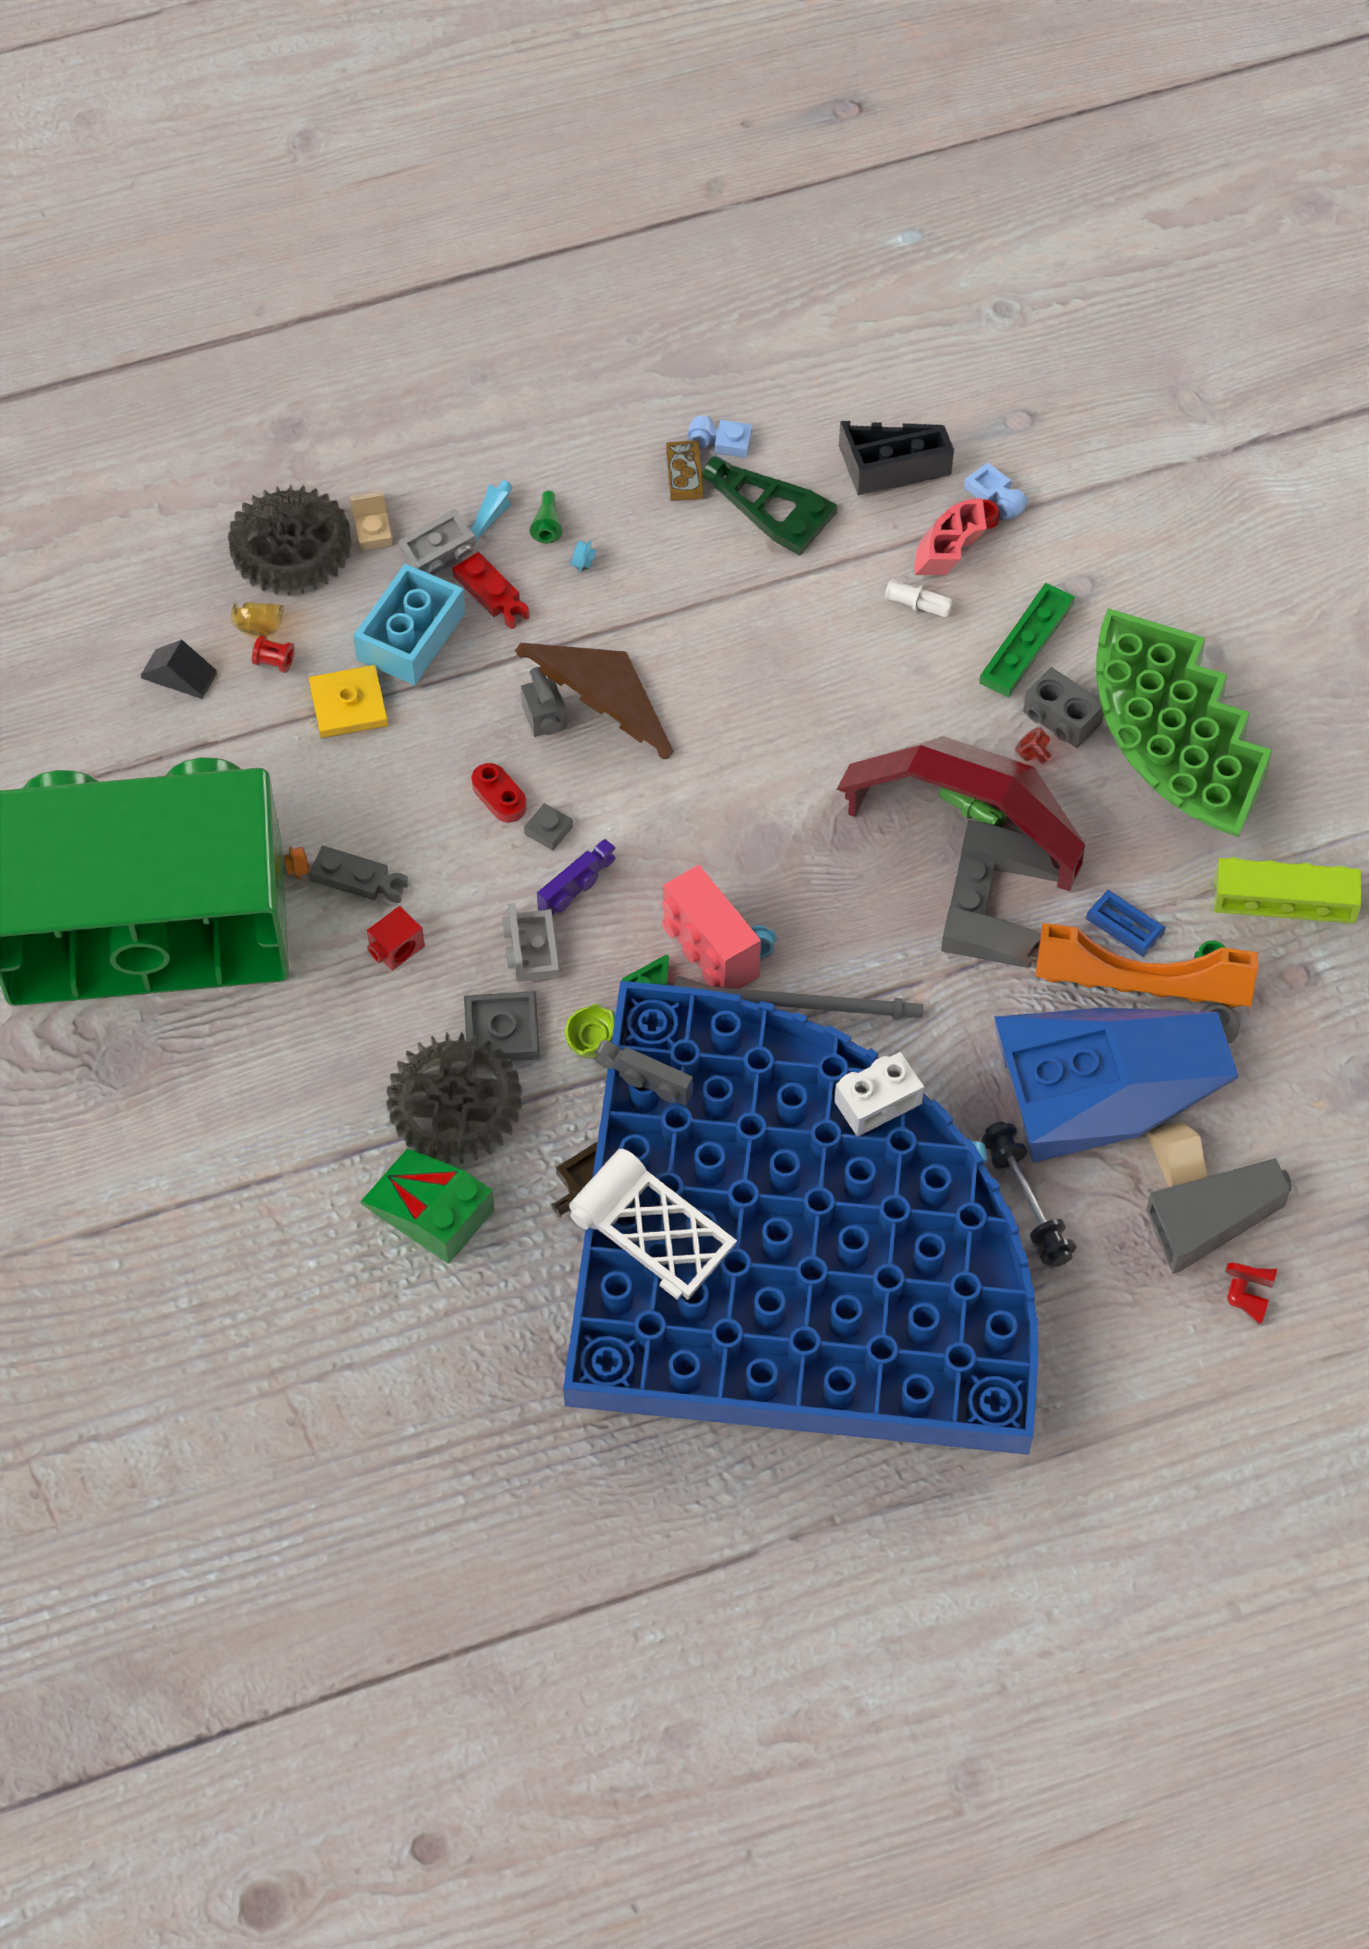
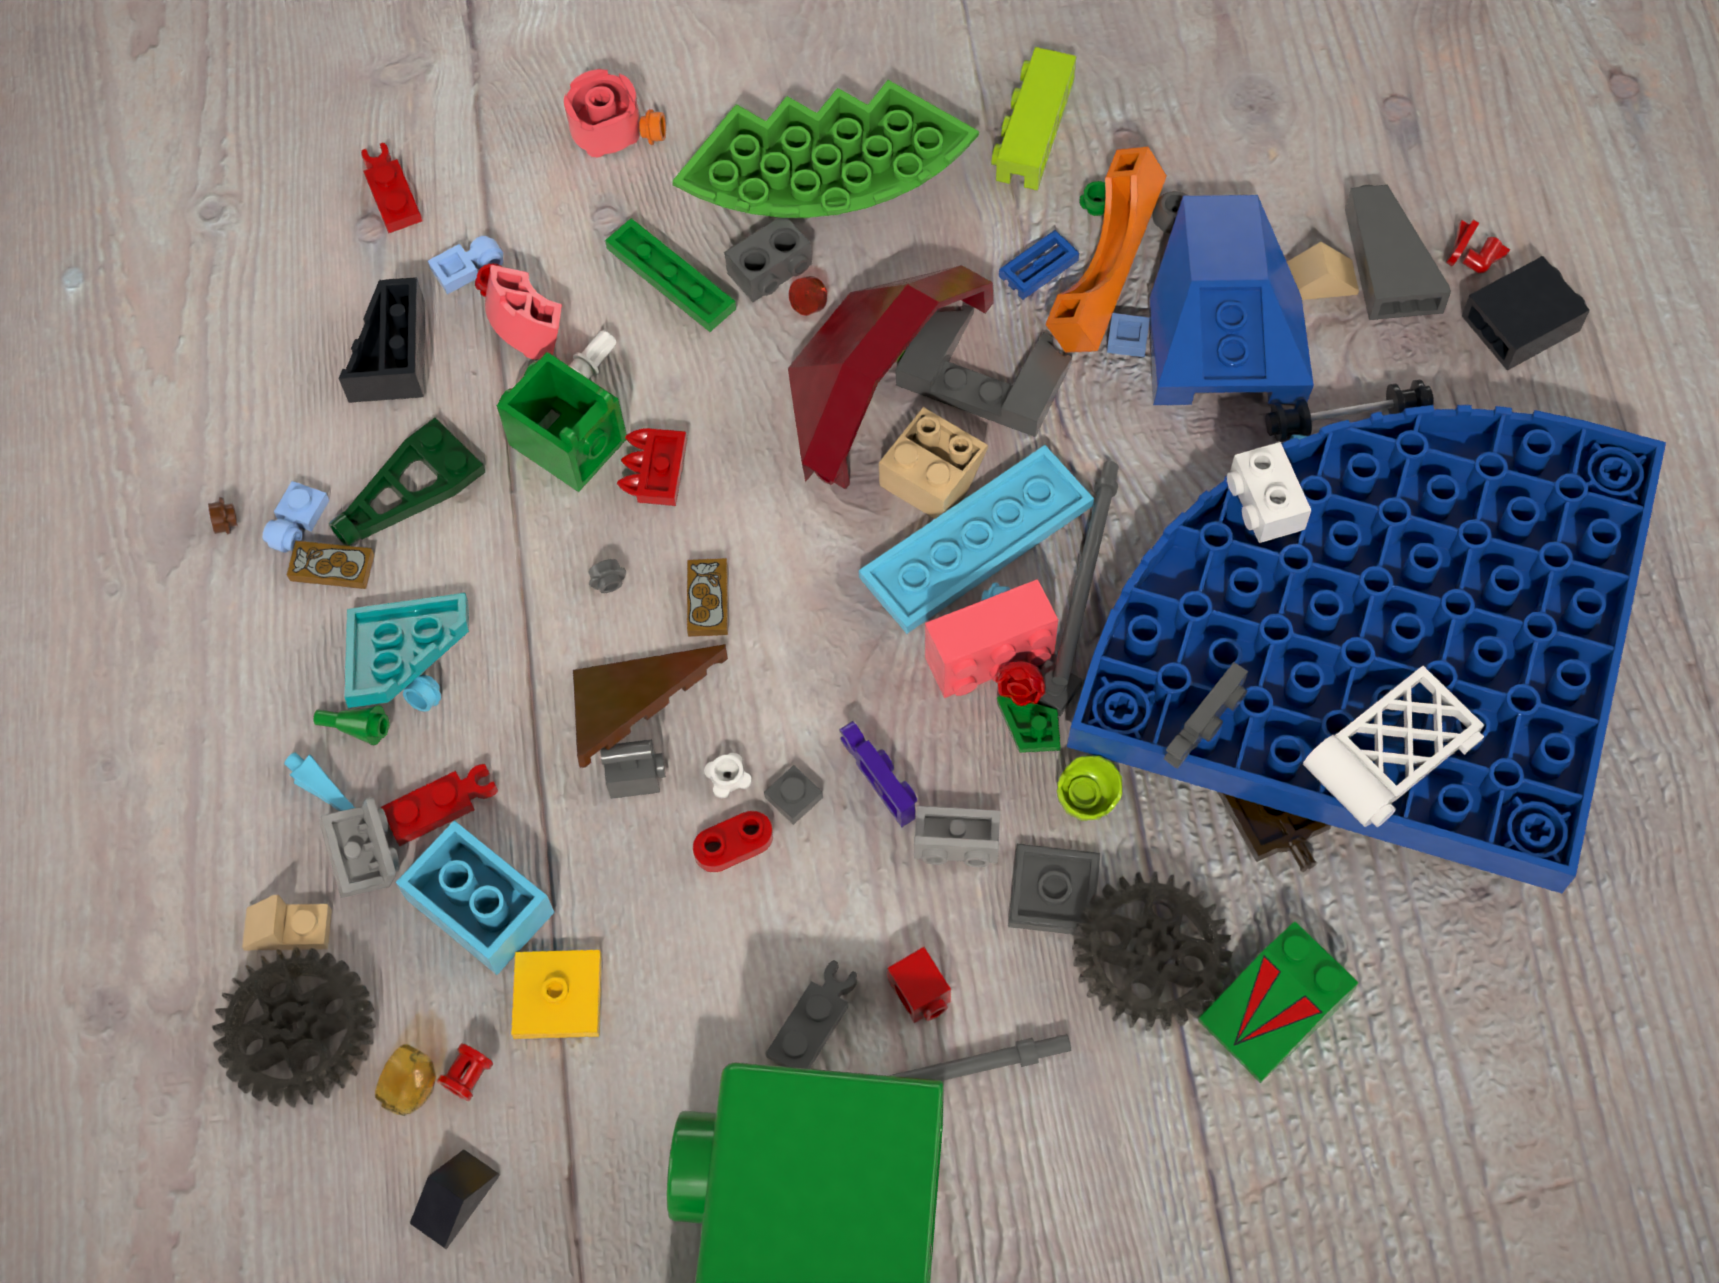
camera: 75 degrees left, 5 degrees up
none -> reddish brown plate [208,497,238,535]
none -> teal plate [344,593,469,708]
none -> red plate [361,143,423,234]
none -> green container [496,352,627,492]
none -> coral brick [564,69,640,158]
none -> dark grey plate [588,559,626,593]
none -> red plate [617,428,688,506]
none -> orange plate [639,109,666,145]
none -> tile [687,558,728,637]
none -> white plate [704,753,752,798]
none -> medium azure plate [859,445,1094,634]
none -> tan slope [879,407,988,519]
none -> dark grey bar [888,1034,1071,1081]
none -> red plate [995,661,1046,706]
none -> medium blue plate [1107,313,1150,357]
none -> black brick [1462,256,1590,371]

